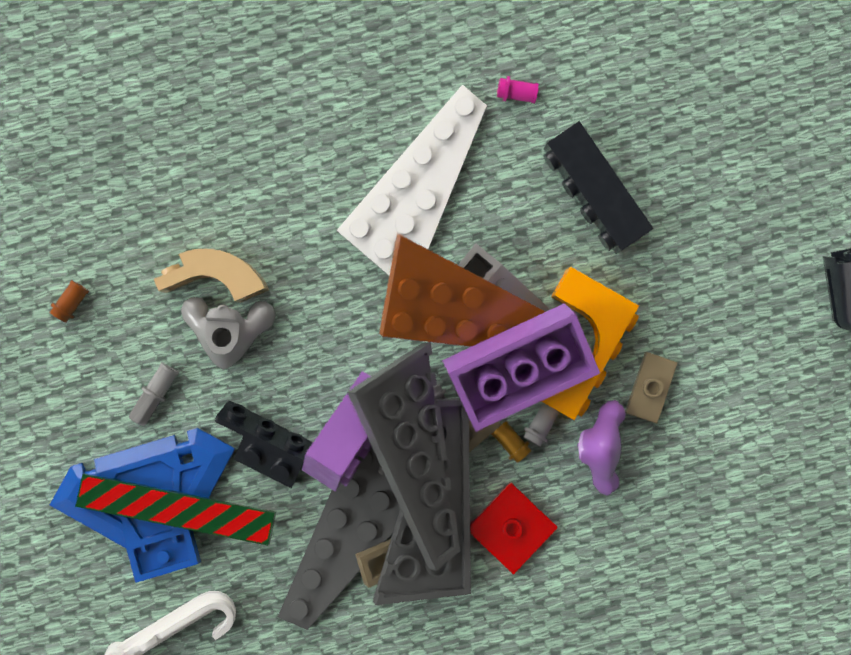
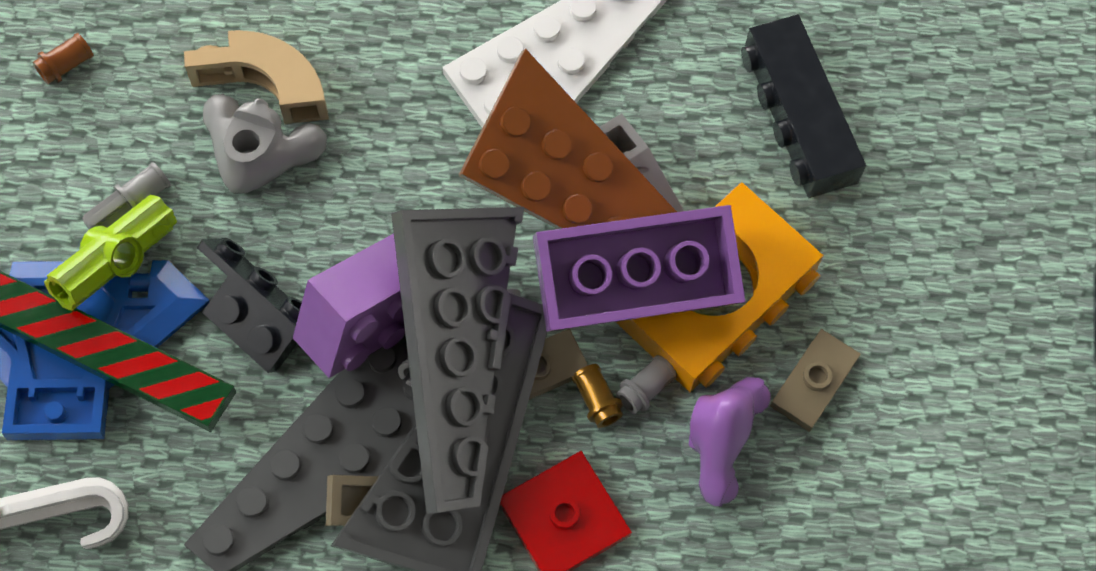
camera: 10 degrees right, 20 degrees down
none -> lime piece [44,194,178,311]

